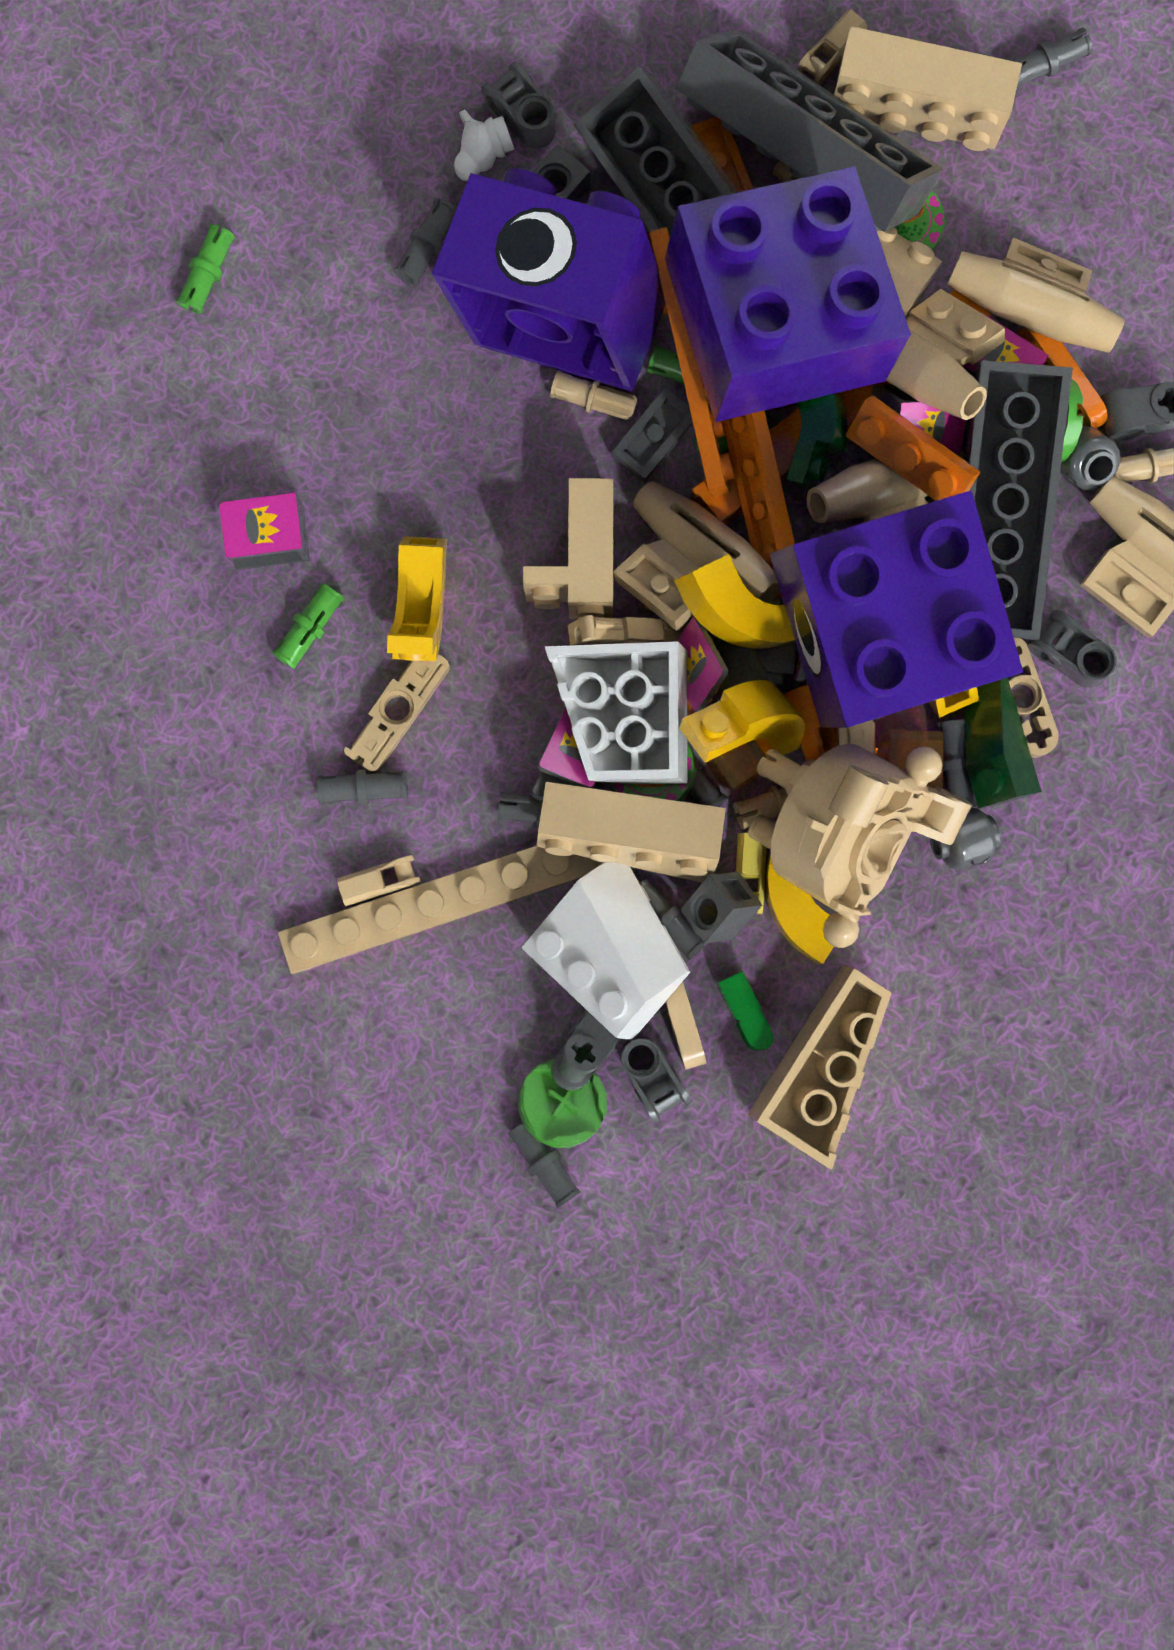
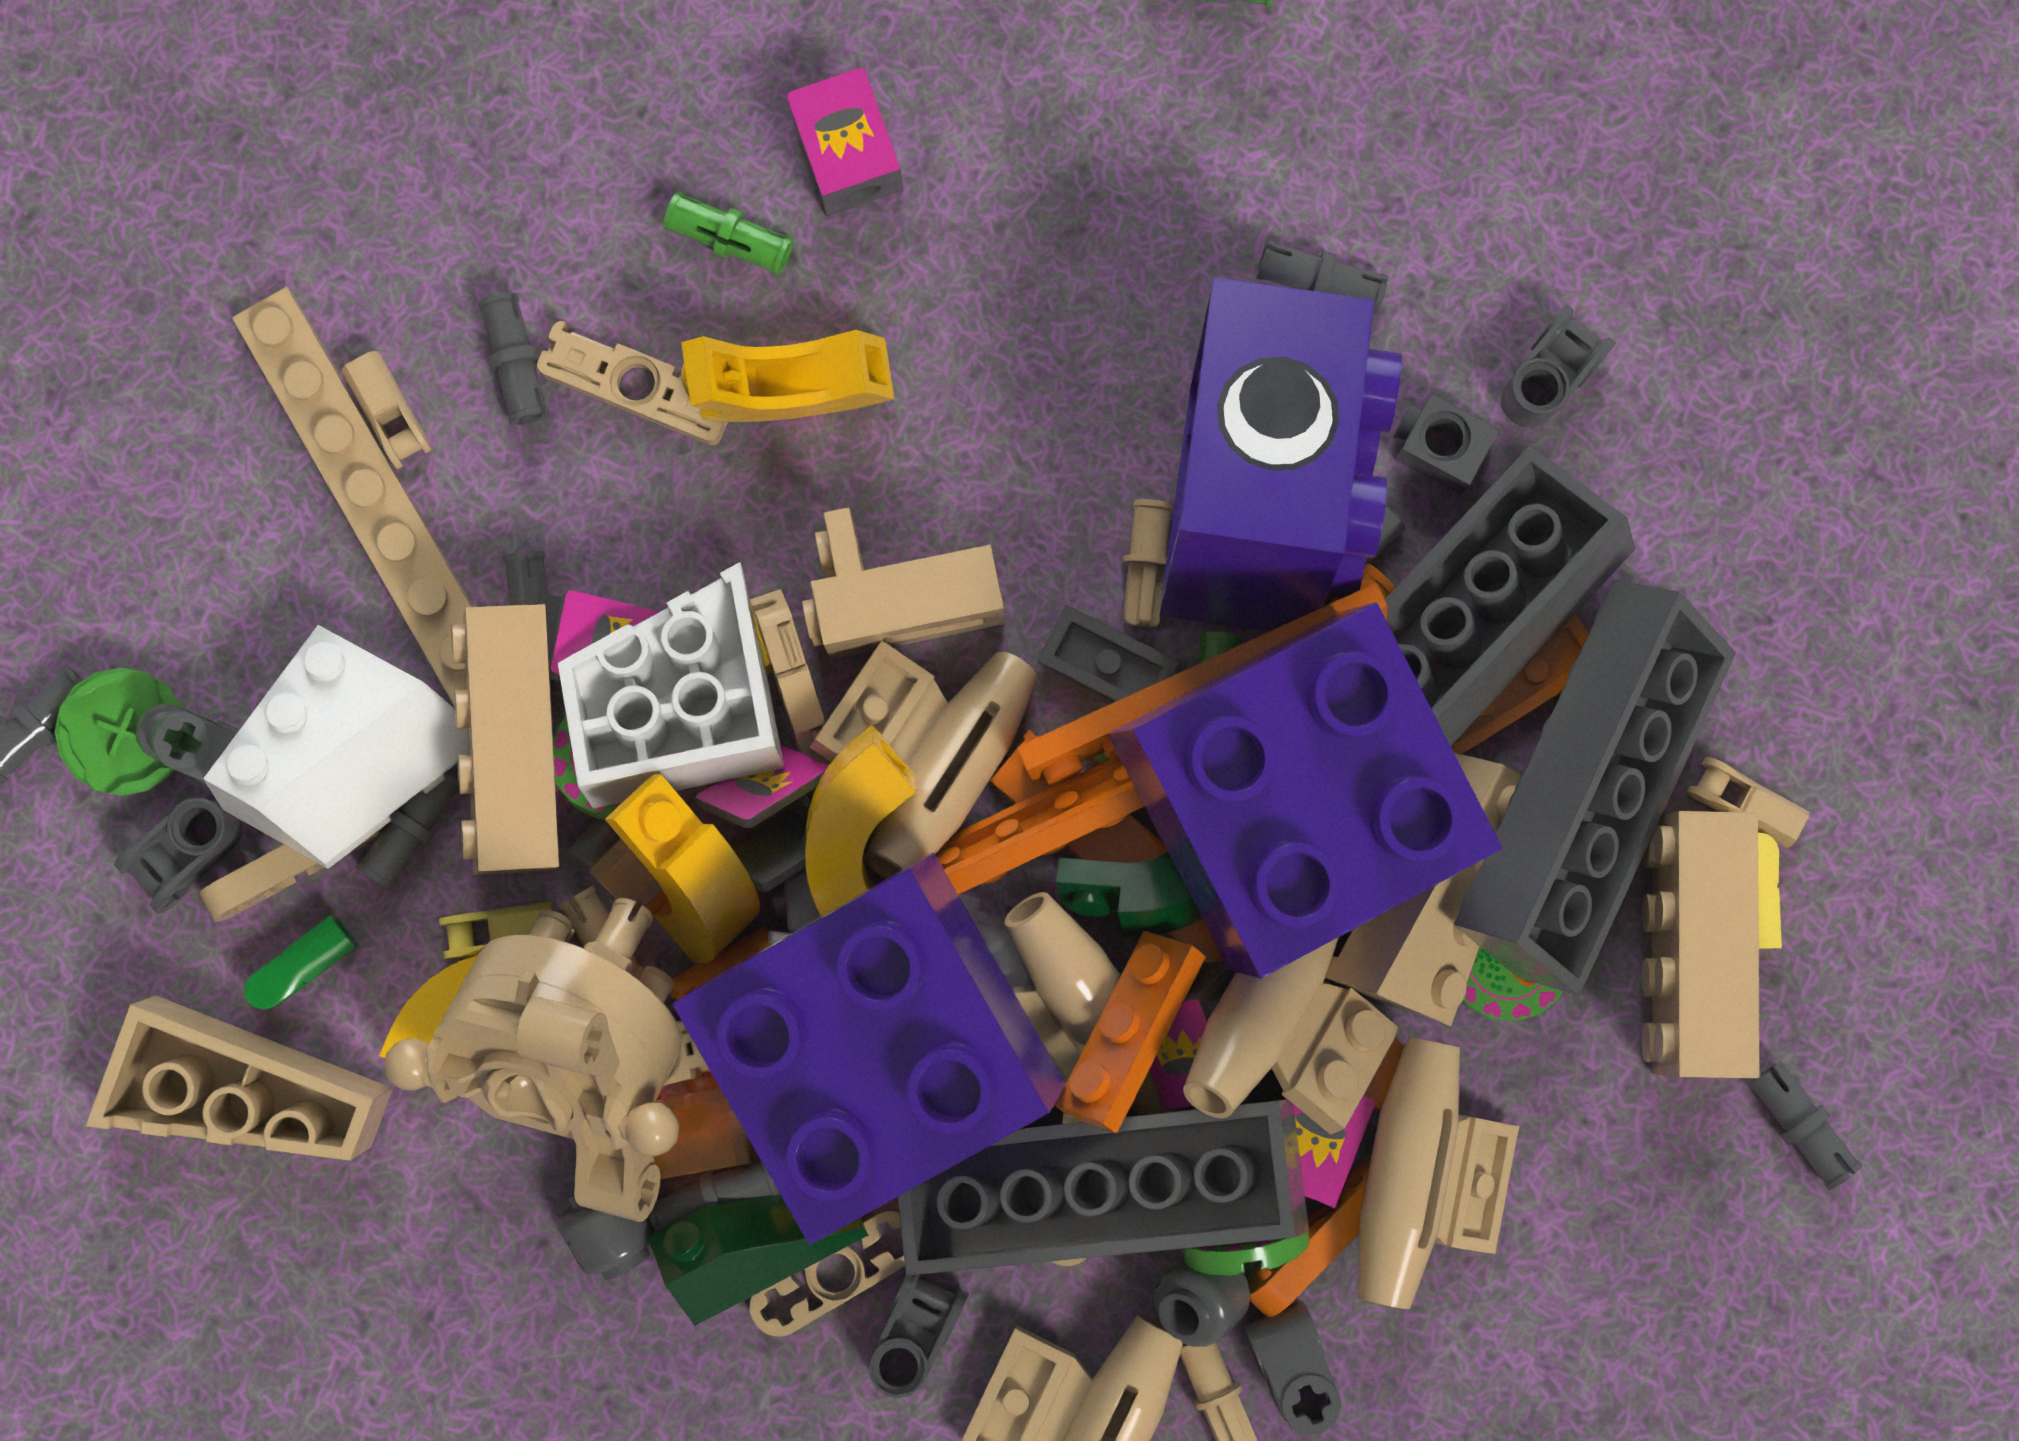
camera: 75 degrees right, 0 degrees up
white animal [454,110,515,181] -> none
dark grey brick [681,871,762,944] -> none

